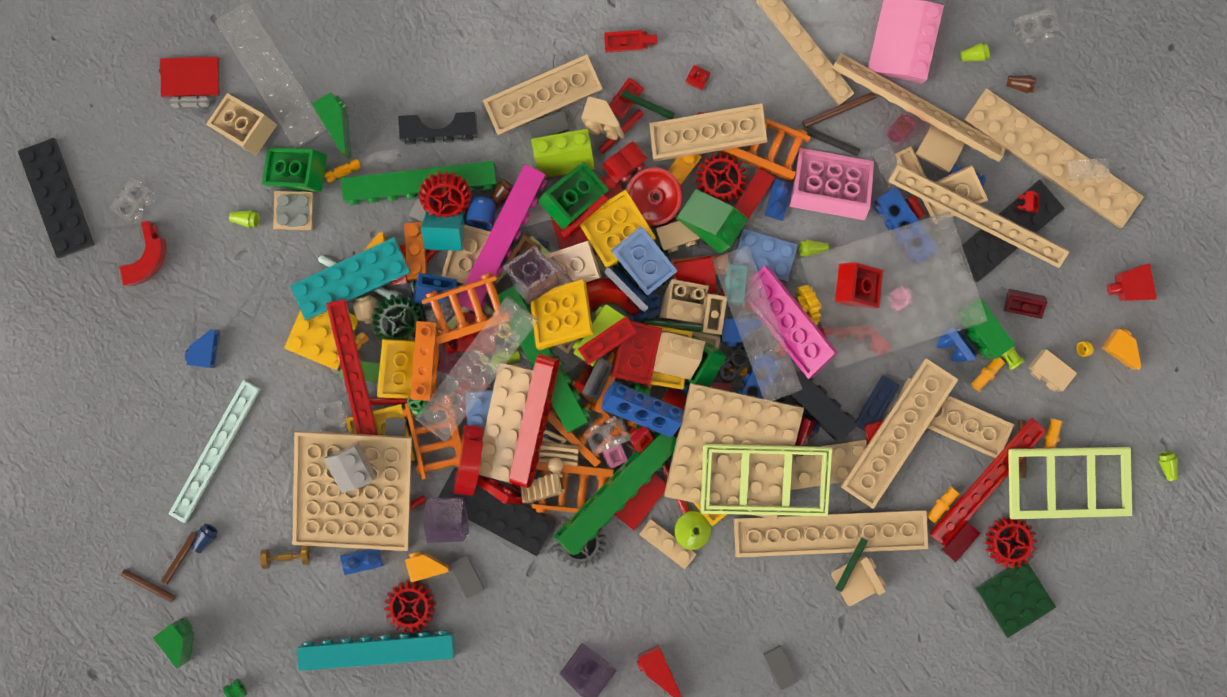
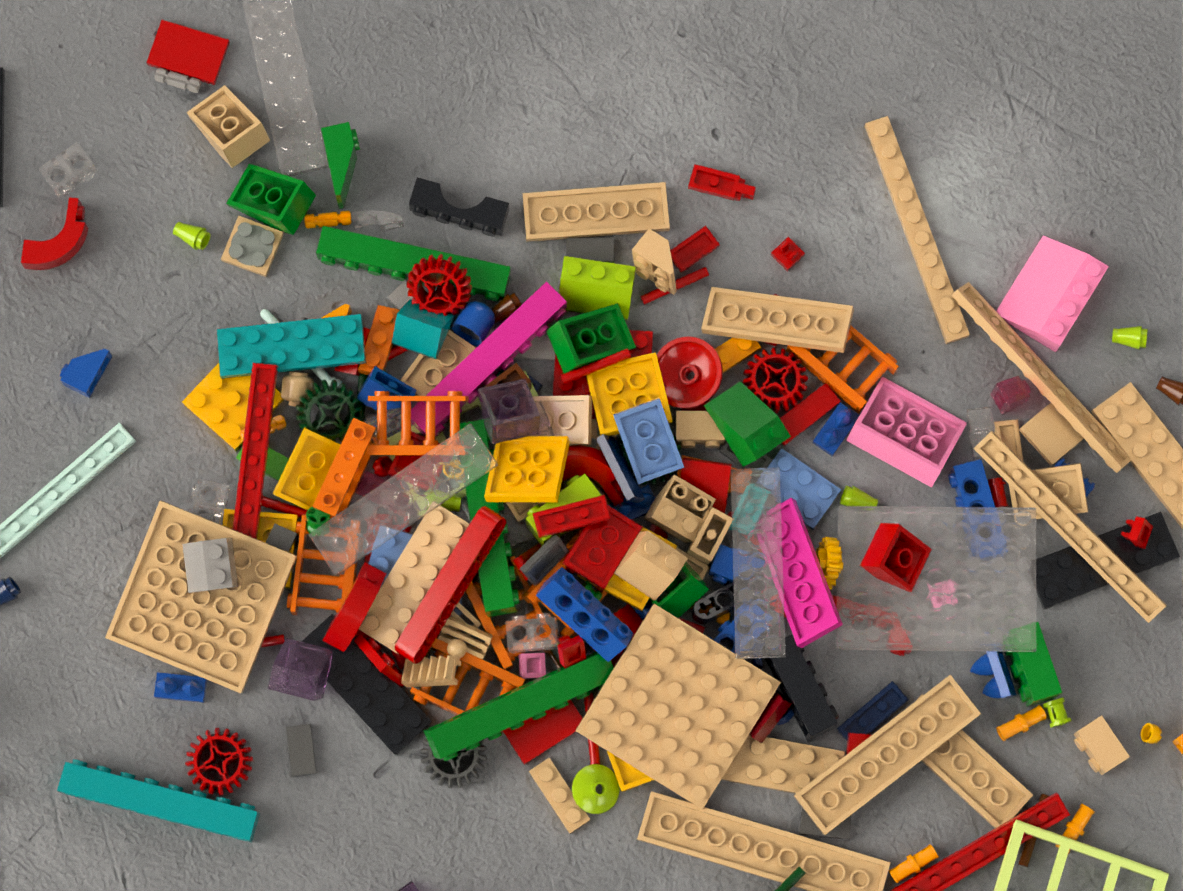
camera: 15 degrees right, 10 degrees down
pearl gold wheel [260,546,311,569] -> none
light orange slope [405,551,450,582] -> none
red brick [602,141,648,184] -> none
dark green bar [620,89,675,119] -> none
dark green bar [644,318,702,332] -> none
yellowish green door [700,444,832,516] -> none
reddish brown bar [803,92,876,128] -> none
pearl dark grey bar [806,127,860,156] -> none
dark red slope [1004,289,1048,319] -> none

